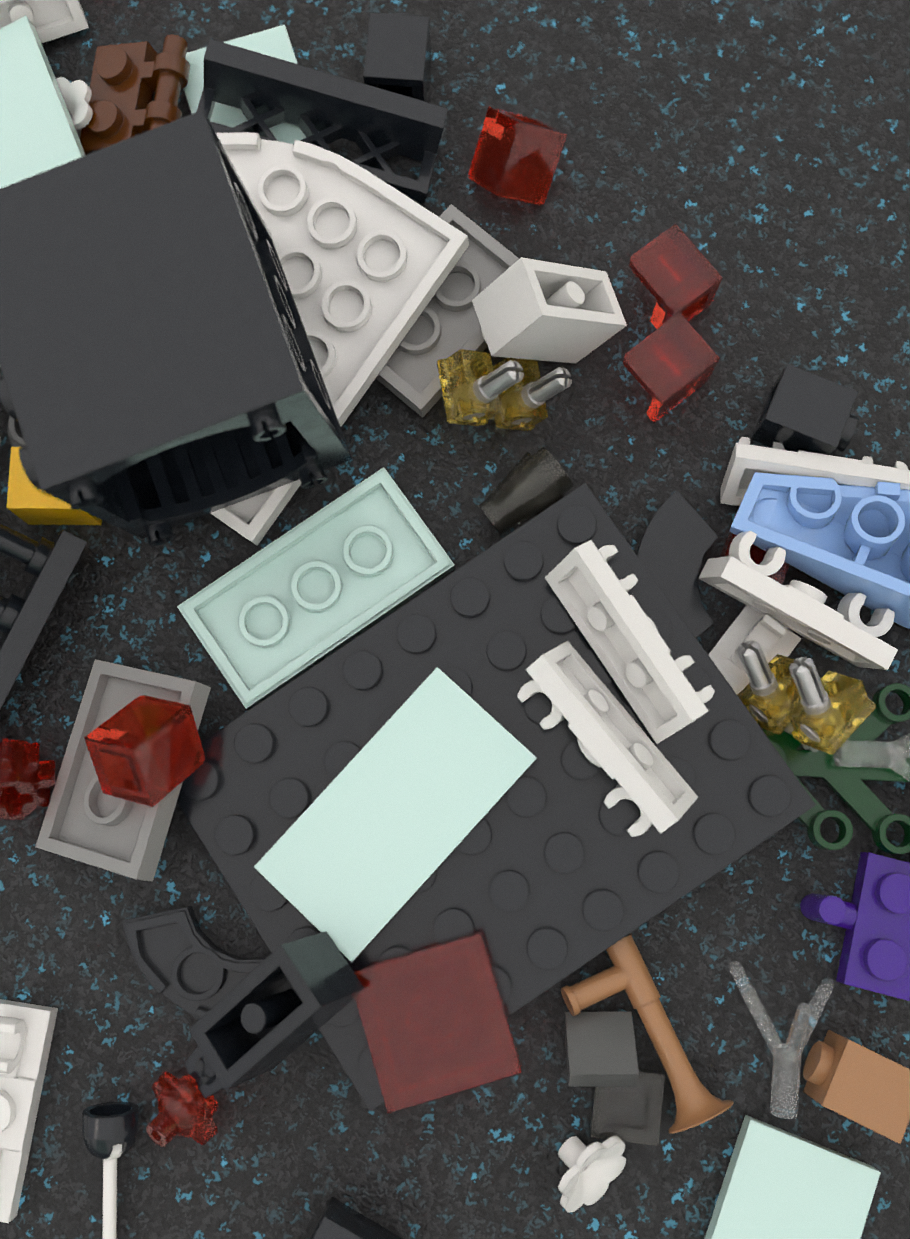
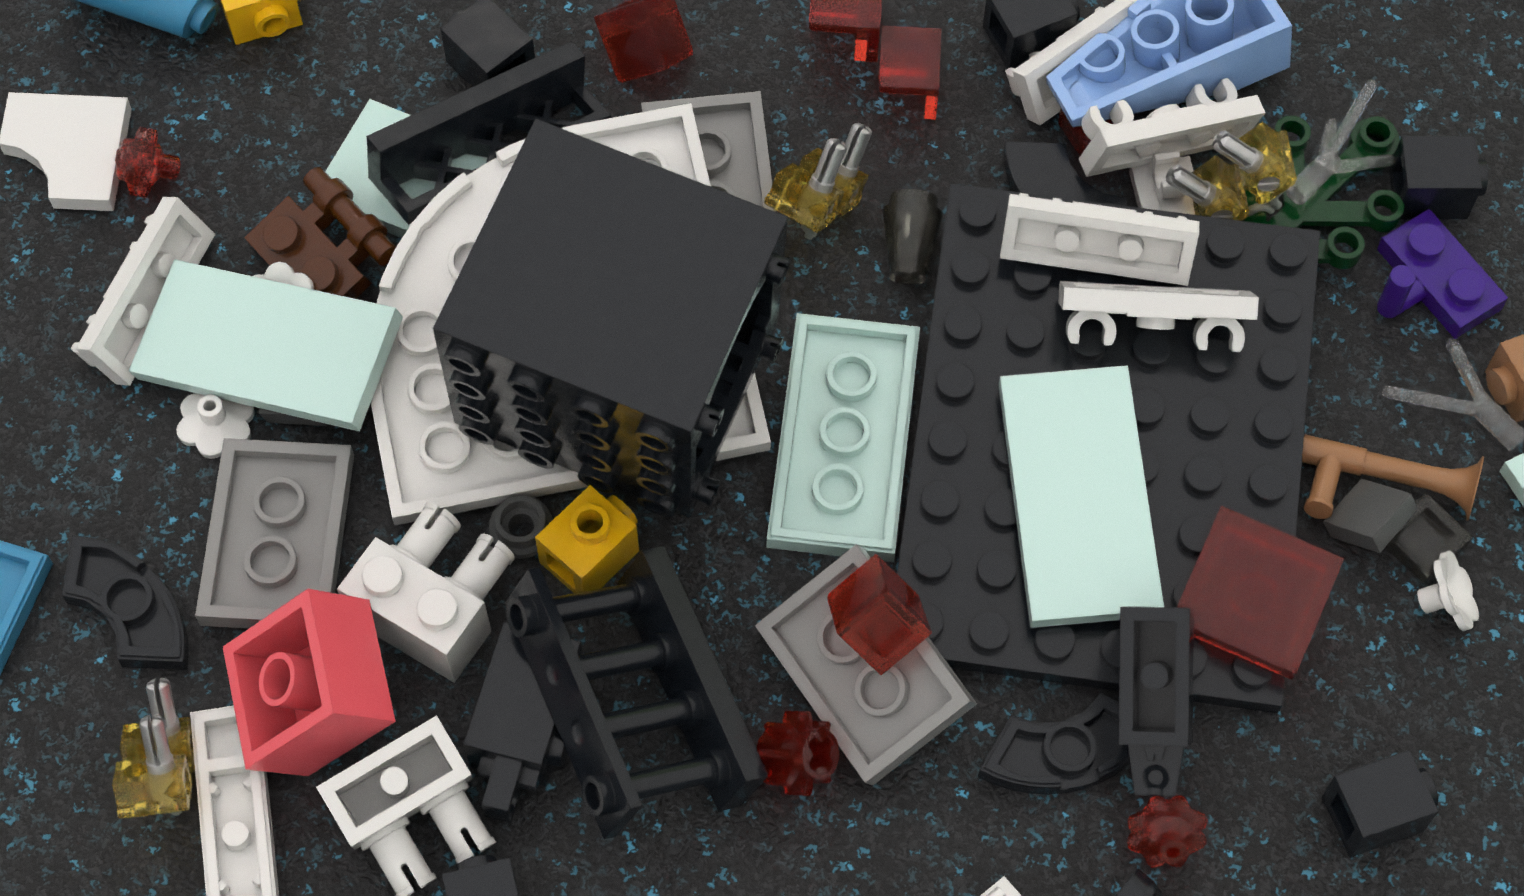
camera: 50 degrees left, 15 degrees down
white brick [472,257,627,363] -> none

